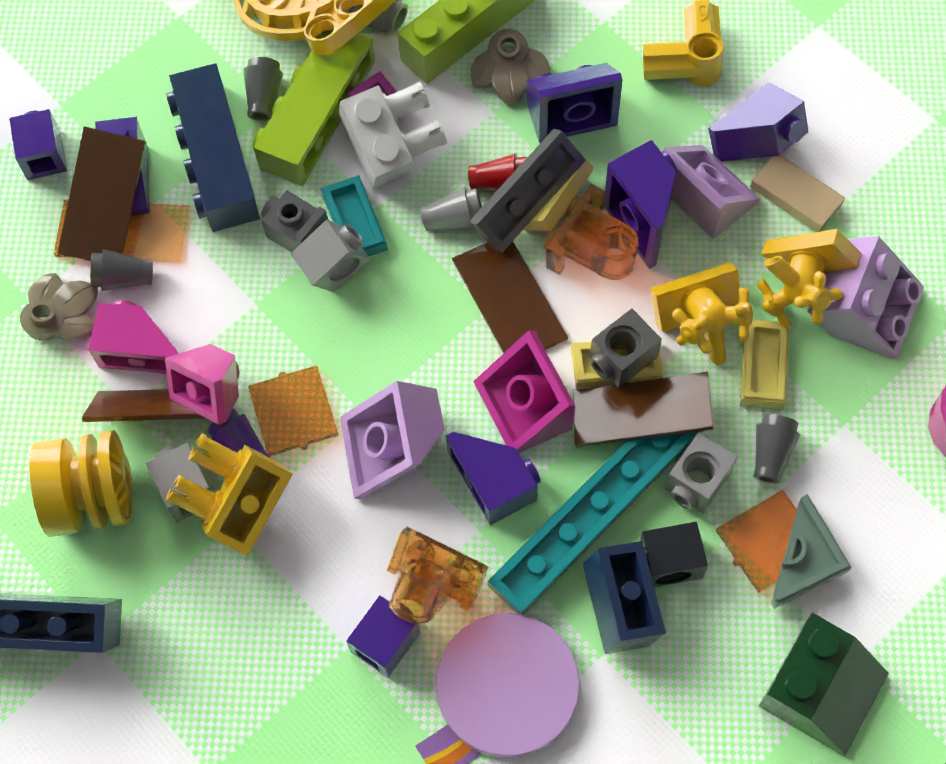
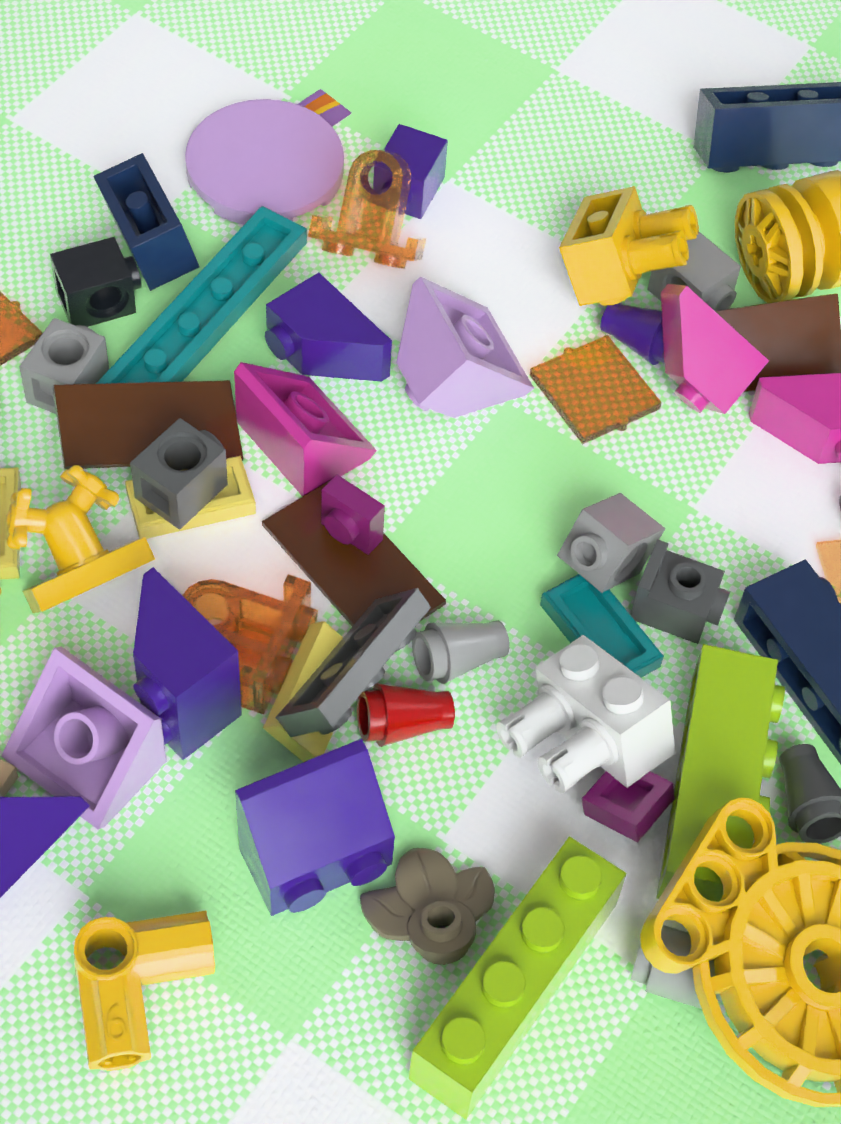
camera: 160 degrees right, 10 degrees down
none -> magenta plate [321,474,385,555]

